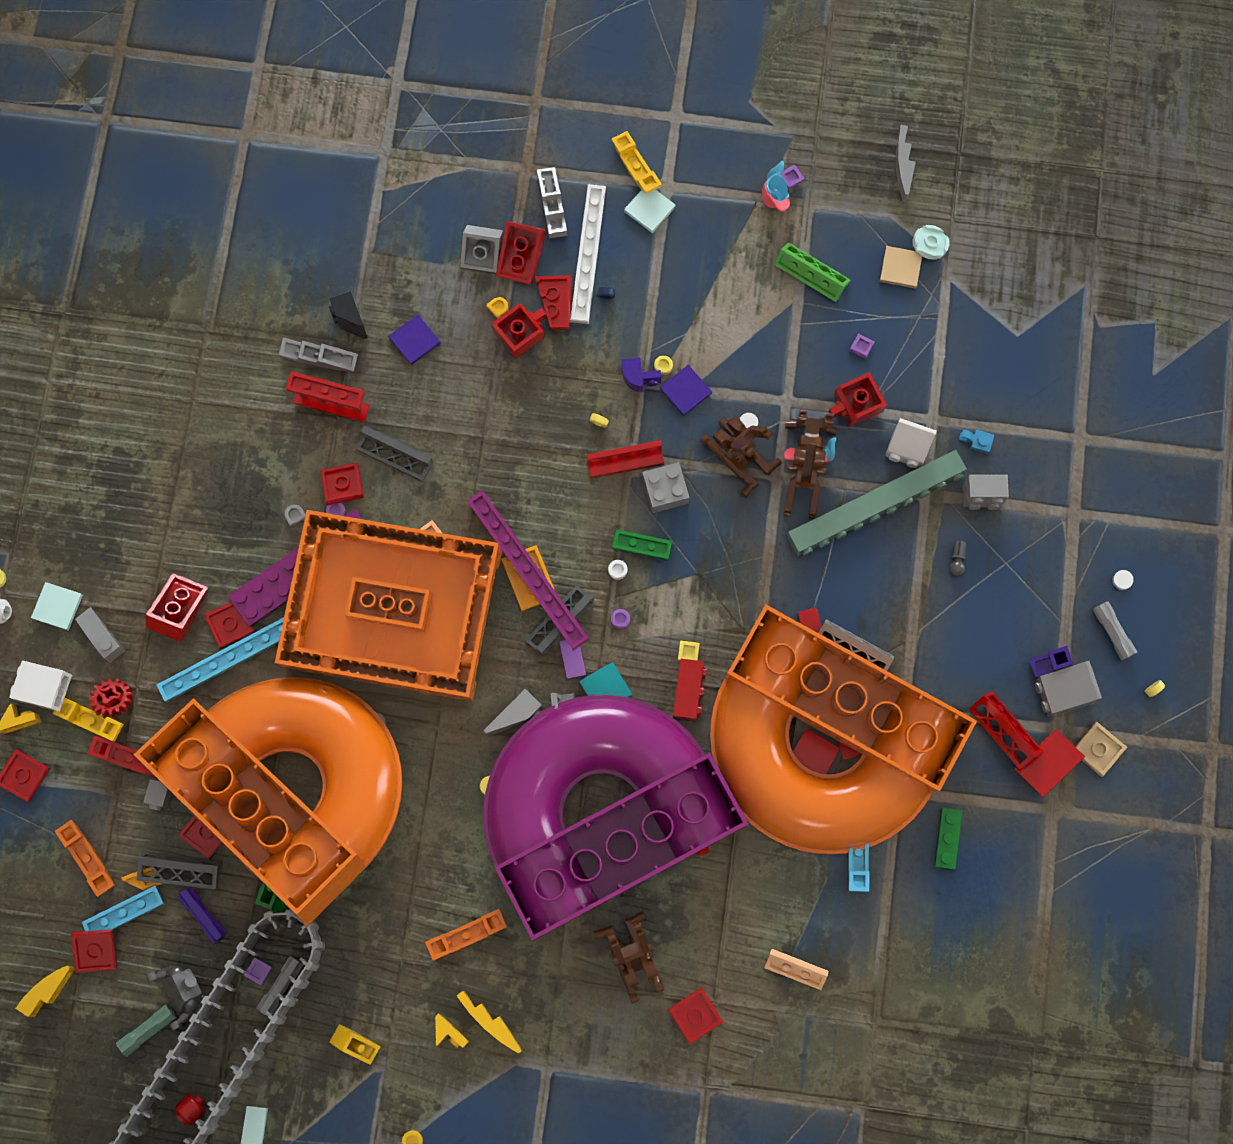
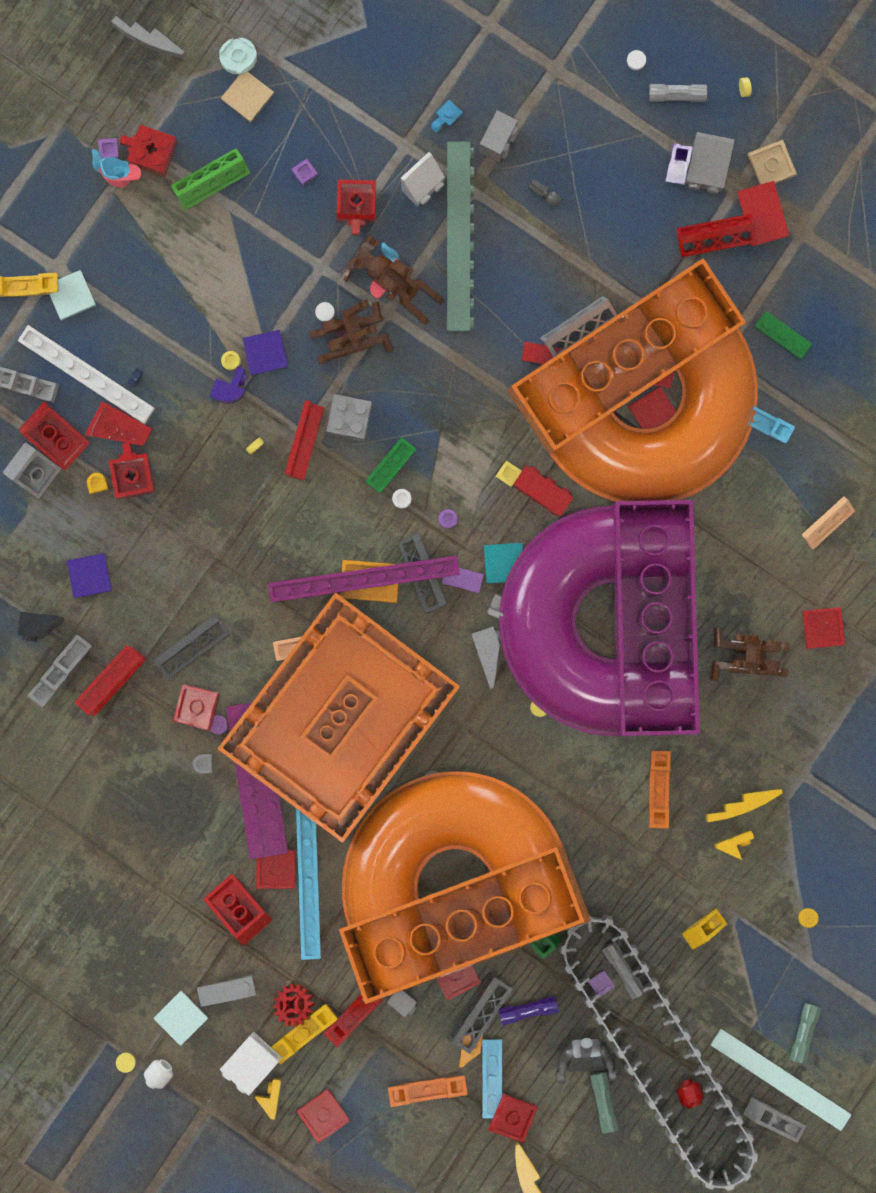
camera: 60 degrees left, 10 degrees up
none -> red hinge [119,124,178,177]

